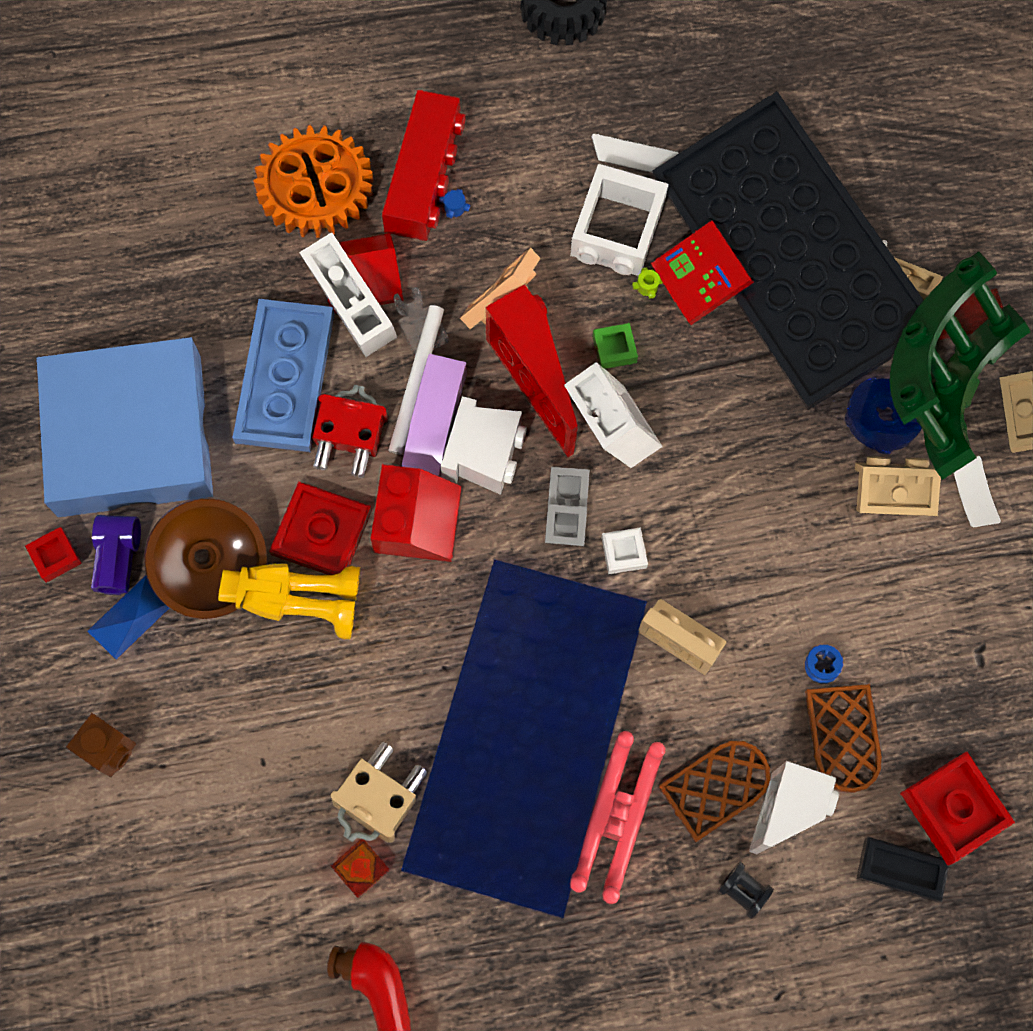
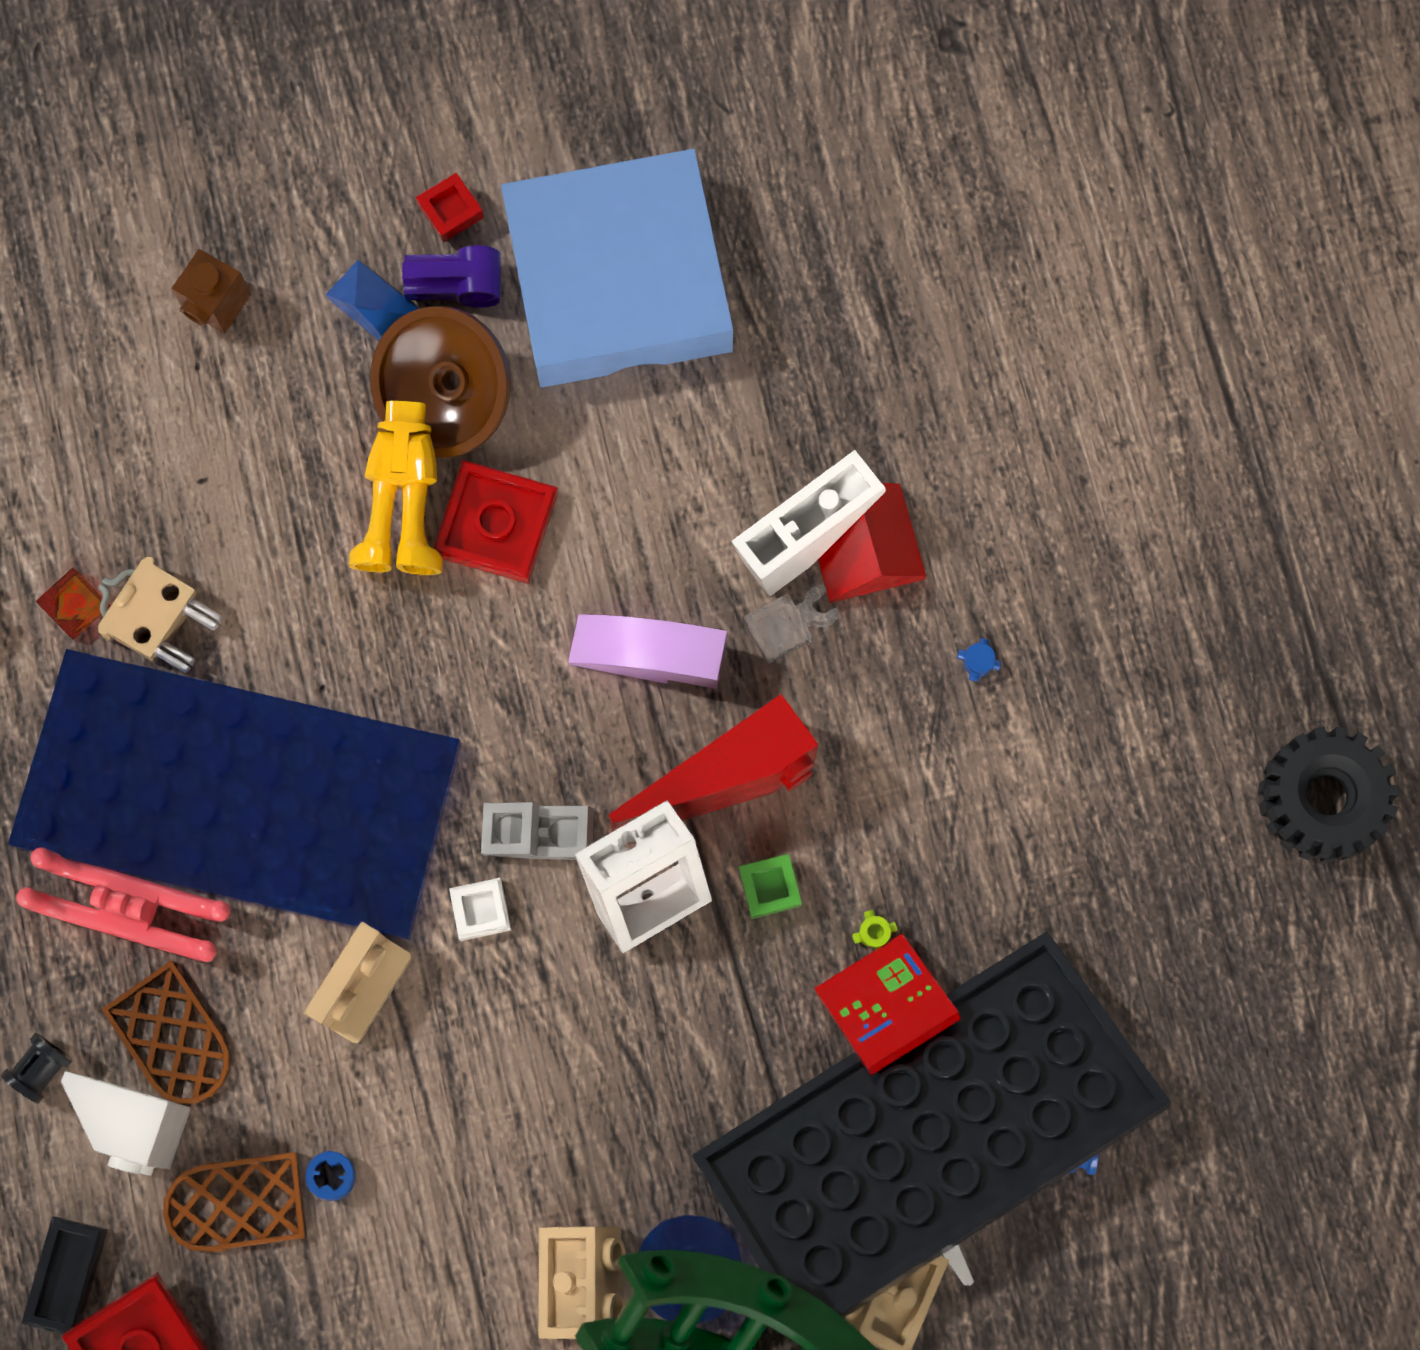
camera: 90 degrees right, 5 degrees up
medium blue plate [233,299,334,452] -> none
orange gear [254,125,374,238] -> none
red piece [312,385,389,478] -> none
red slope [370,464,462,562] -> none
red brick [382,90,465,241] -> none
white bar [388,305,444,455] -> none
white hips [441,396,527,495] -> none
light nougat plate [460,247,540,329] -> none
white window [570,163,669,276] -> none
white sticker [592,134,679,172] -> none

